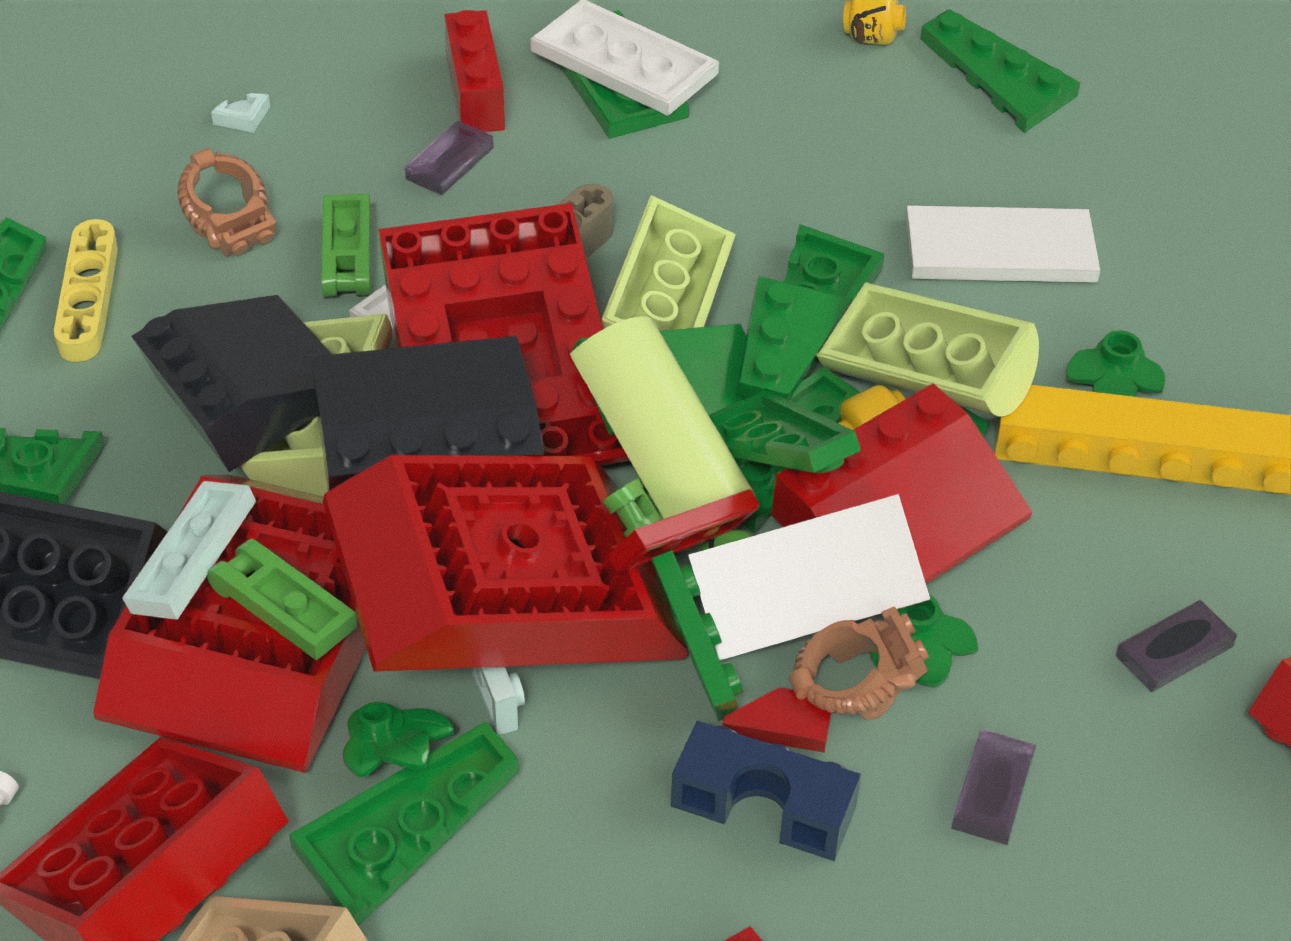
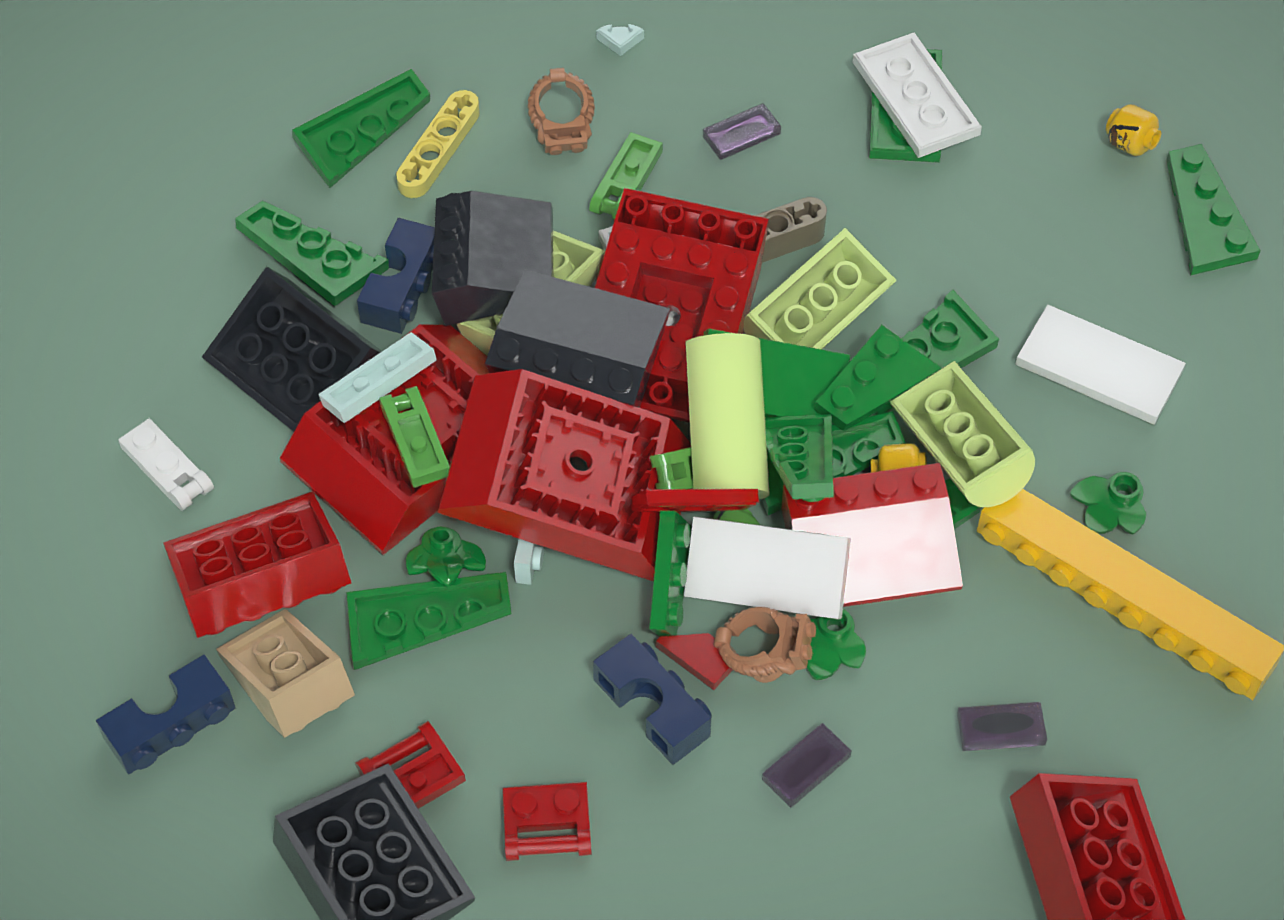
camera: 30 degrees right, 10 degrees up
red brick [444,10,505,134] -> none
none -> dark blue arch [357,218,435,334]

